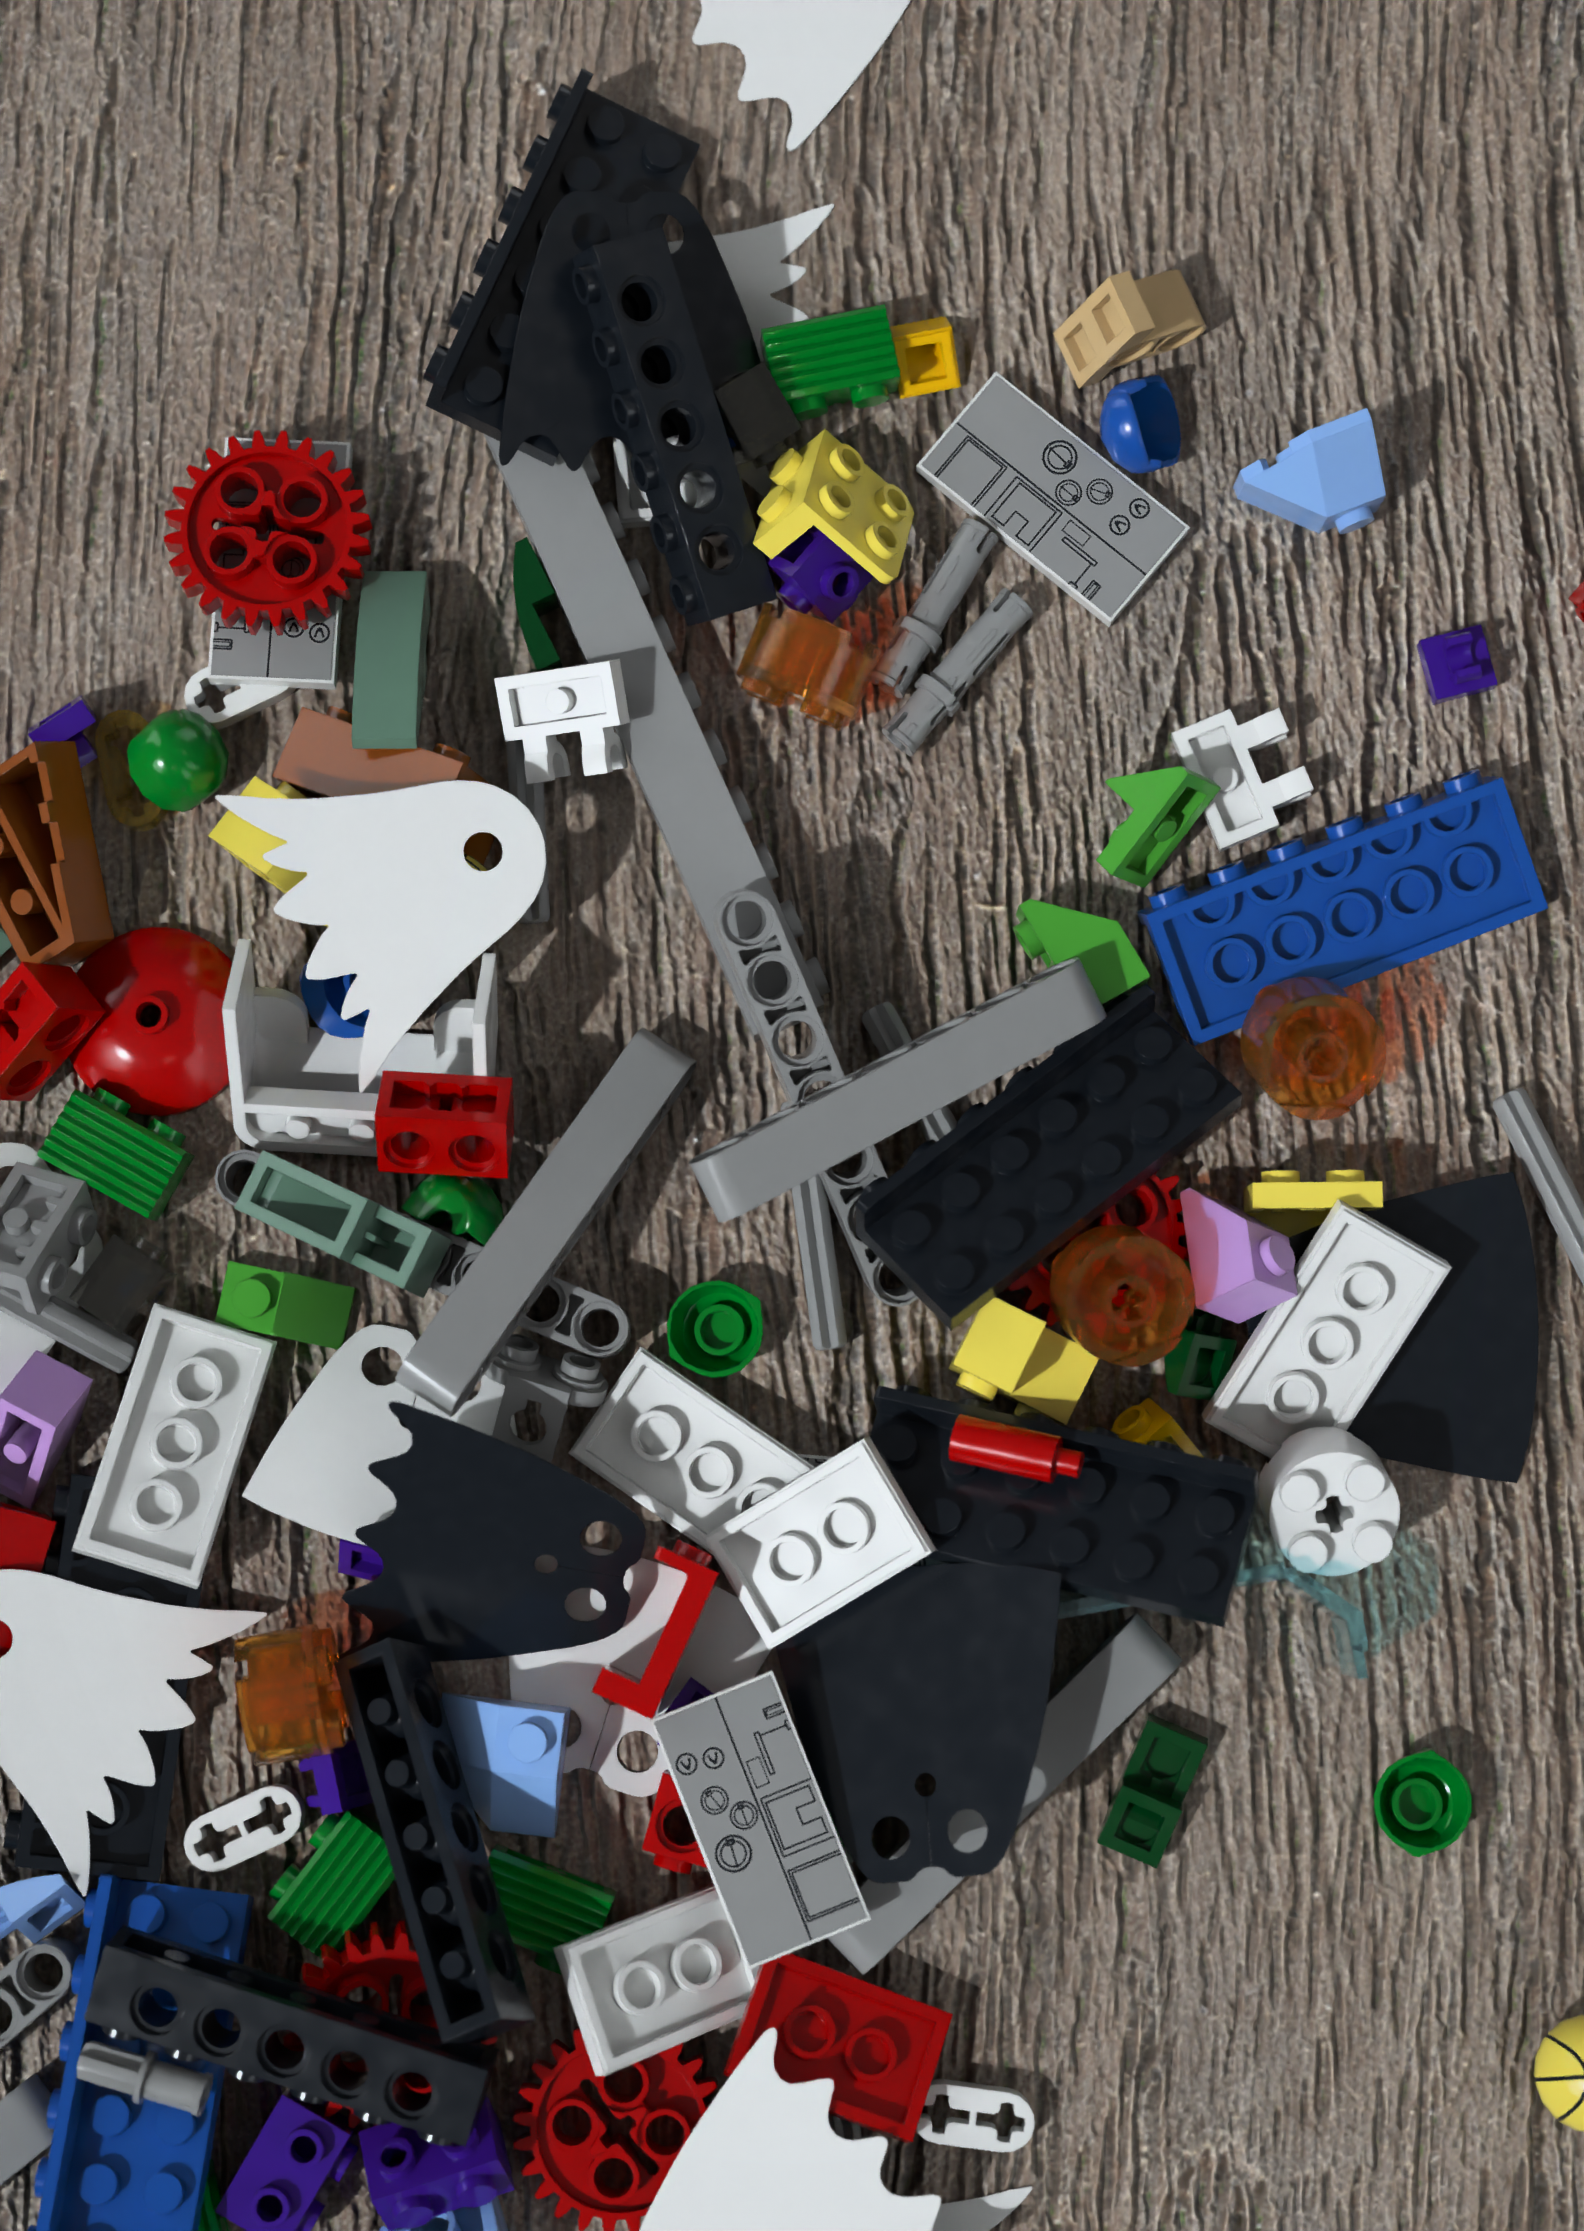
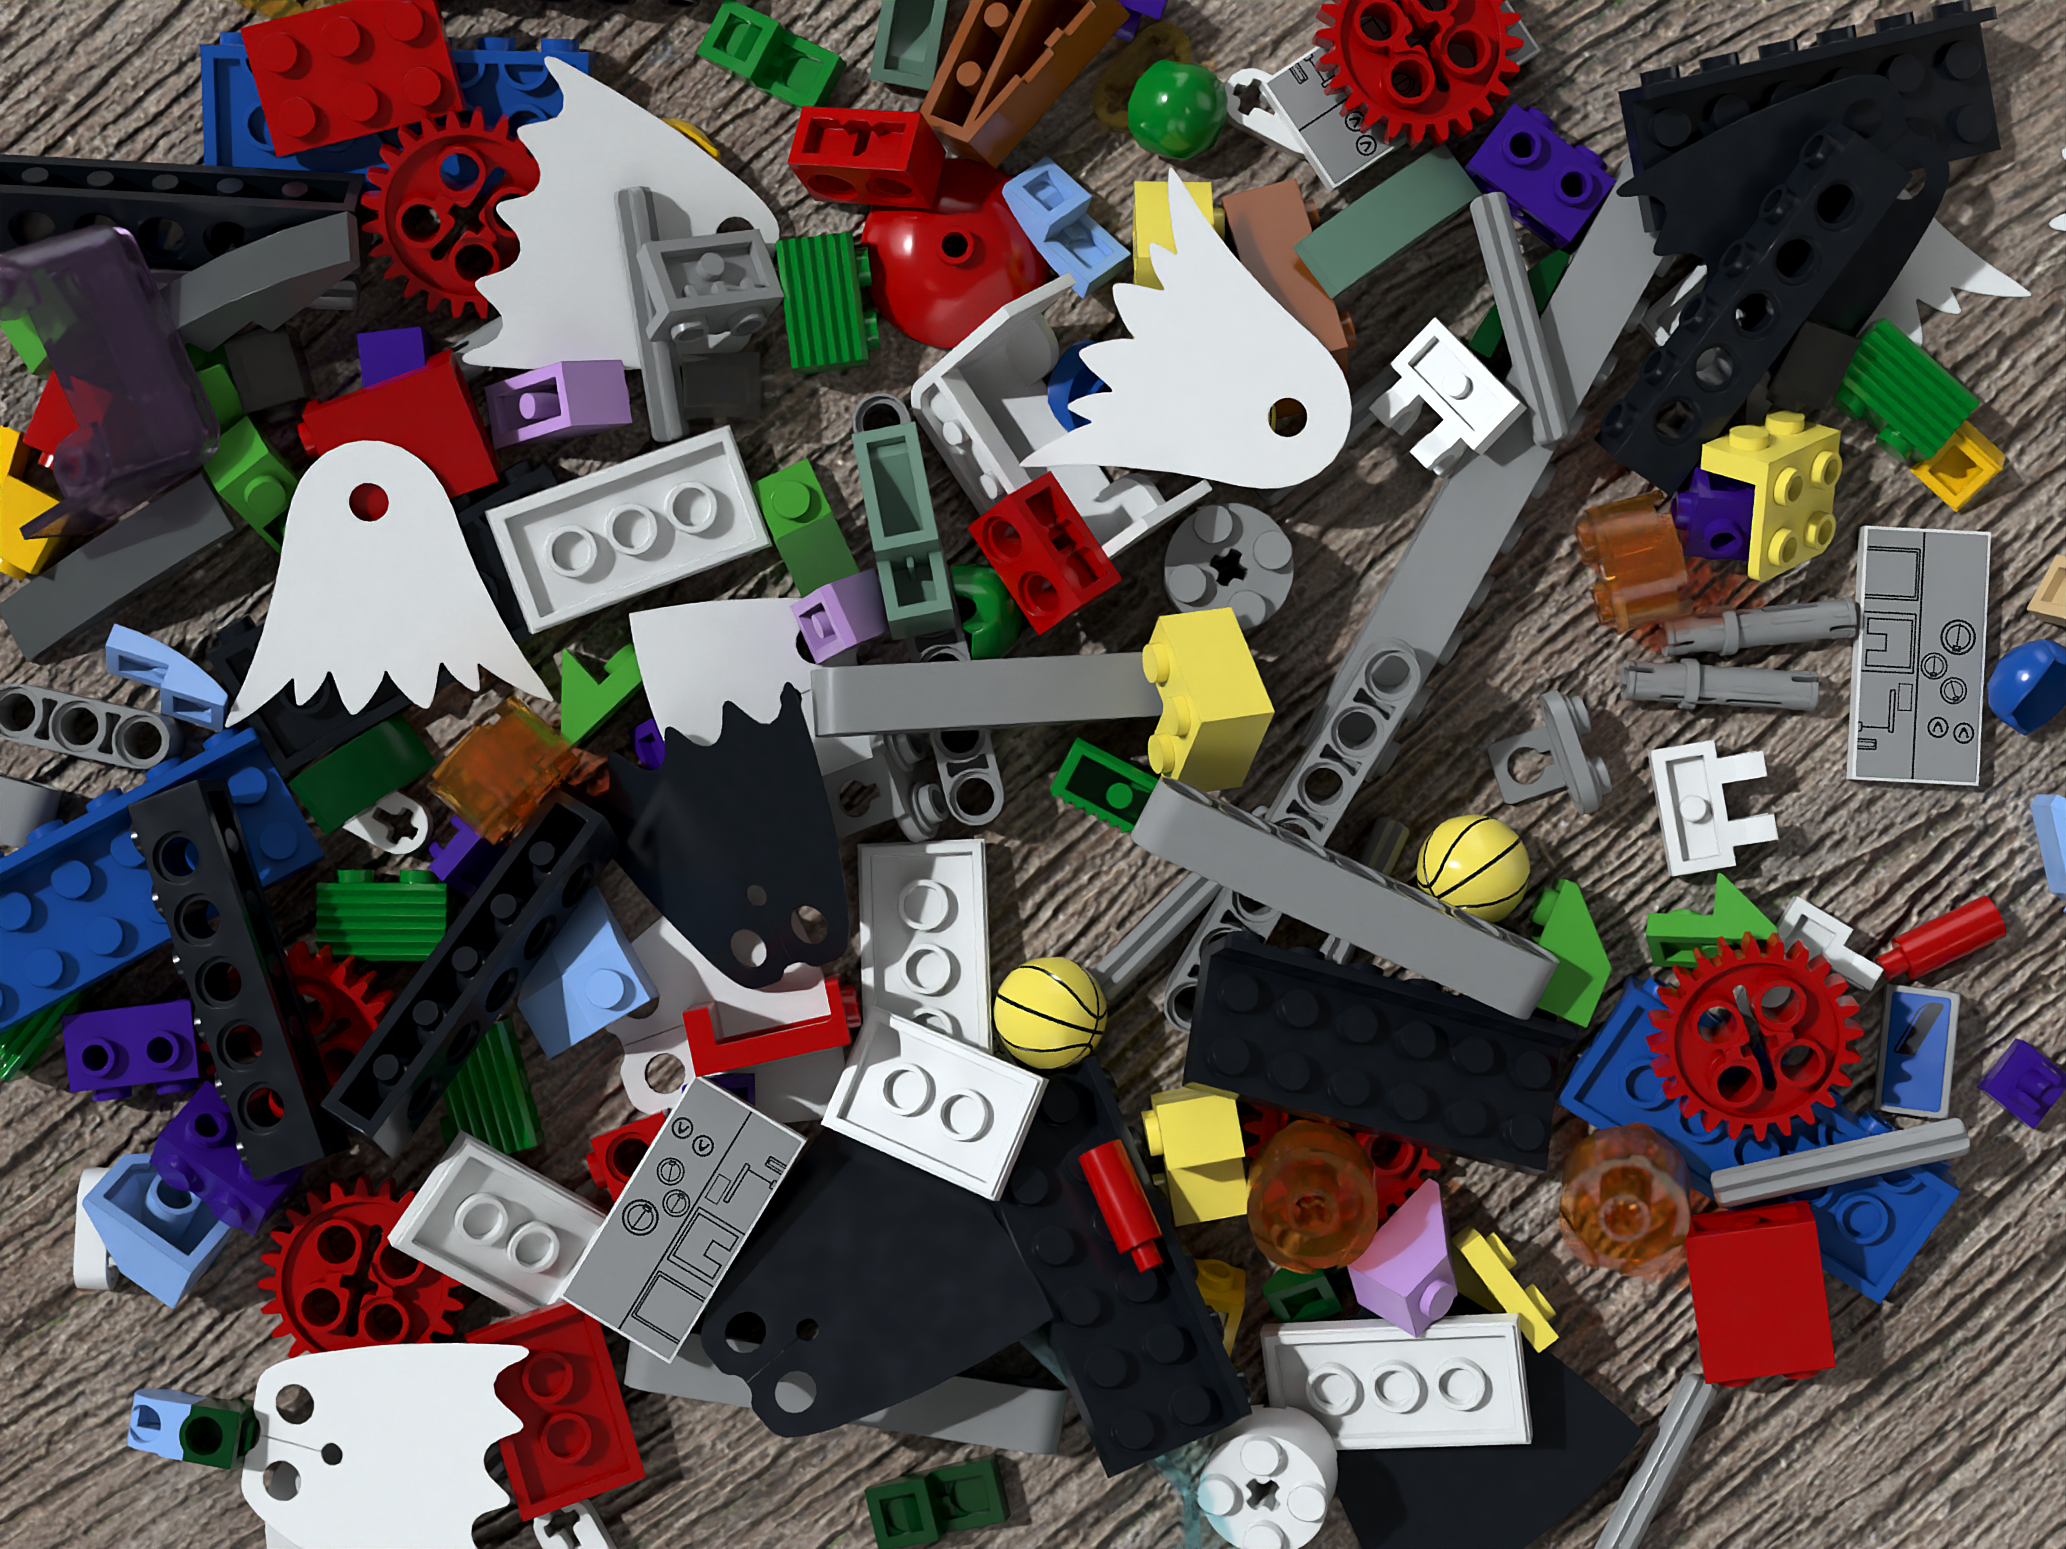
camera: 45 degrees right, 5 degrees up
light grey axle [77,2040,213,2117] -> none
green hat [667,1280,763,1378] -> none
none -> dark green slope [288,712,438,836]
none -> bright green slope [561,642,644,749]
none -> lavender slope [790,568,891,665]
none -> light yellow piece [994,957,1107,1069]
none -> light blue slope [1002,156,1131,299]
none -> green brick [1049,737,1159,838]
none -> light yellow brick [1142,607,1275,792]
none -> light grey brick [1161,503,1294,633]
none -> light yellow piece [1416,814,1530,923]
none -> dark purple brick [1463,103,1616,251]
none -> light grey axle [1470,192,1569,445]
none -> light grey bracket [1486,690,1612,815]
none -> red gear [1646,931,1864,1141]
none -> white plate [1647,740,1778,876]
none -> red panel [1679,1200,1836,1387]
none -> light grey axle [1711,1118,1970,1208]
none -> slope [1872,984,1960,1120]
none -> red cylinder [1875,895,2006,981]

